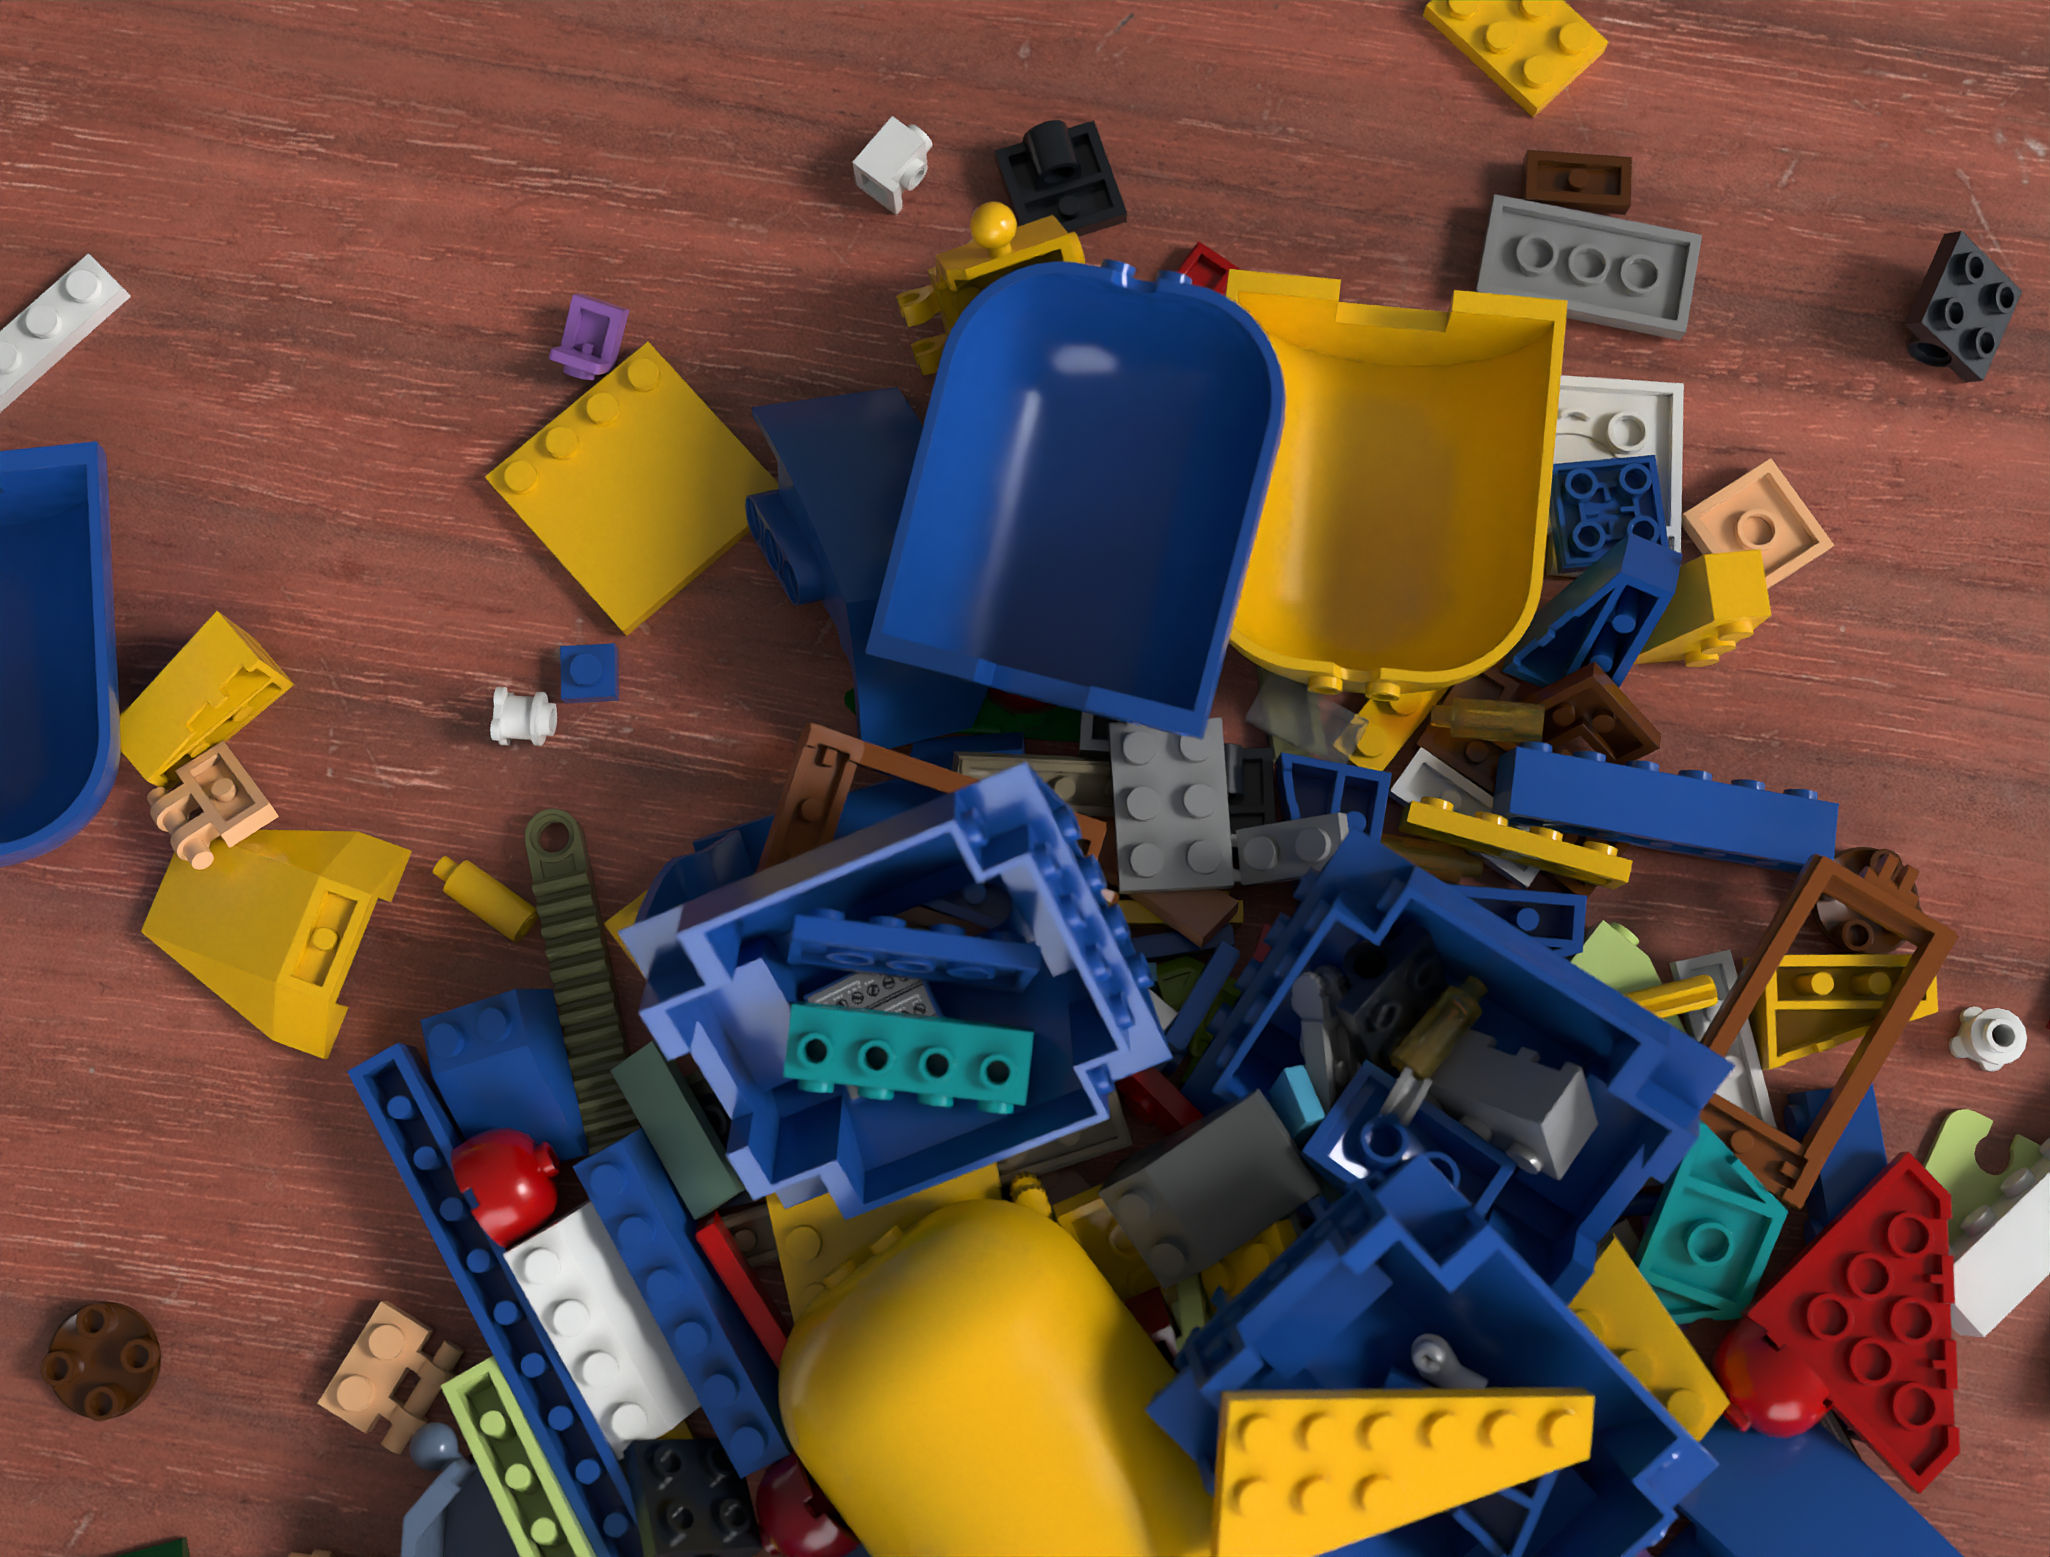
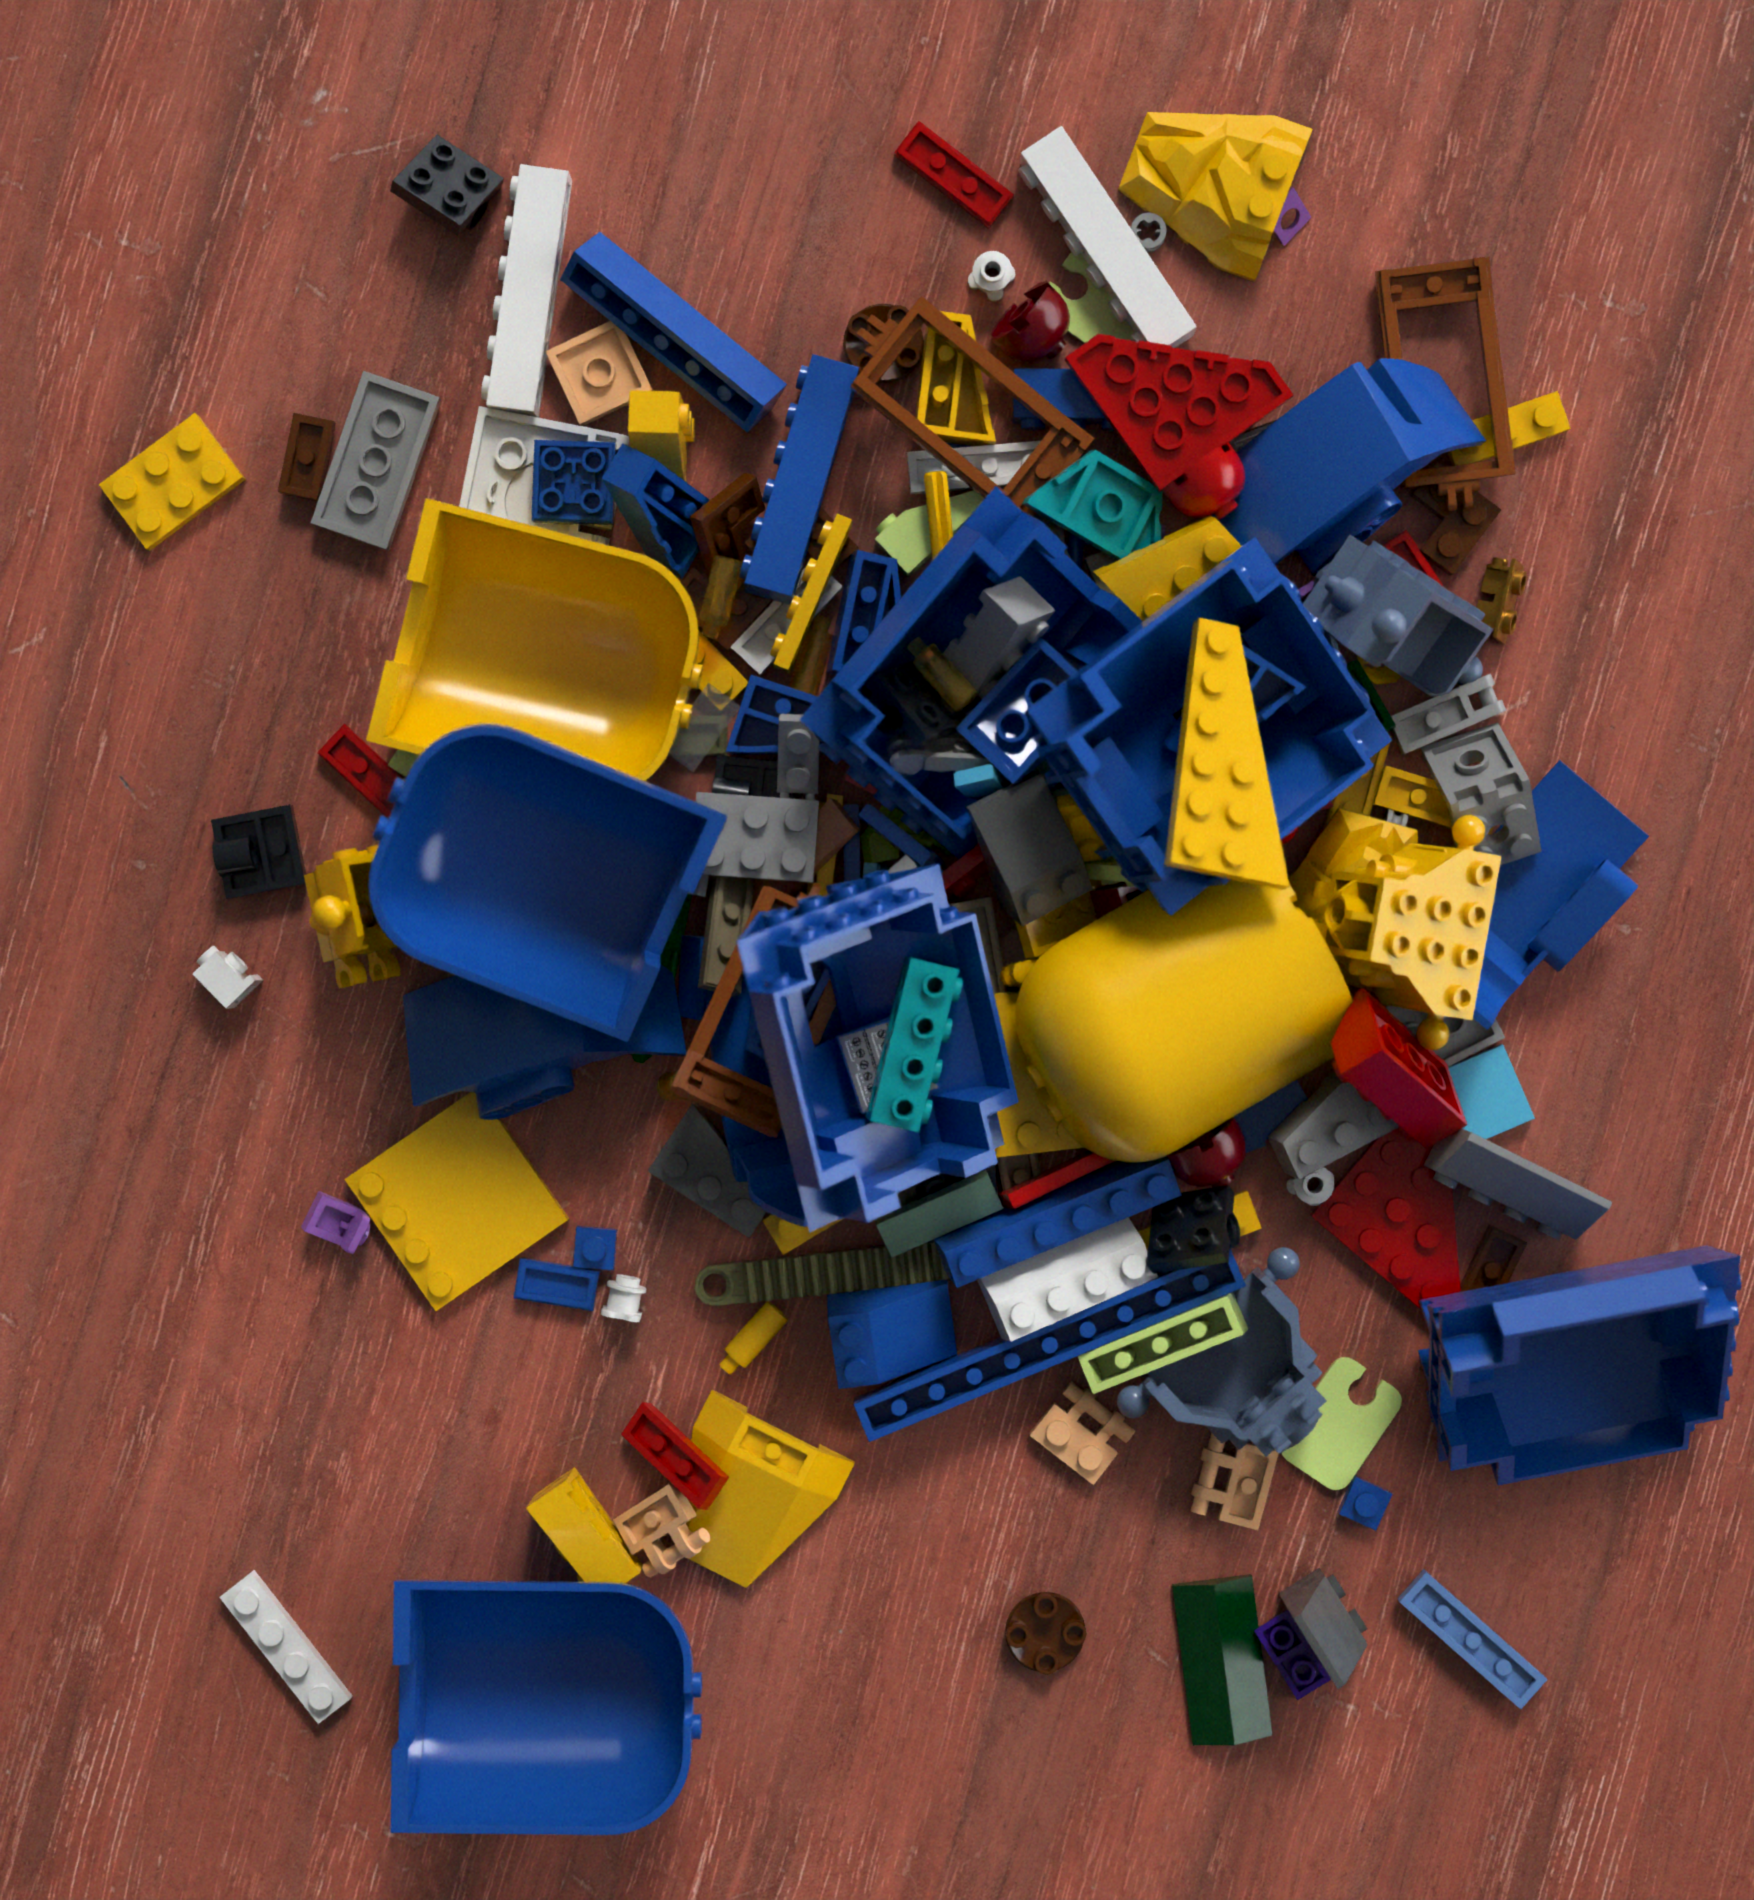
camera: 80 degrees left, 10 degrees up
red cylinder [451,1128,562,1248] -> none
blue plate [787,908,1042,993] -> none
light grey bush [1380,1066,1433,1128] -> none
white arm [1411,1334,1489,1389] -> none
none -> white brick [481,164,572,418]
none -> blue tile [514,1257,600,1311]
none -> blue brick [560,232,787,433]
none -> red plate [621,1402,729,1510]
none -> dark grey wedge [648,1102,767,1238]
none -> dark red cylinder [991,281,1070,363]

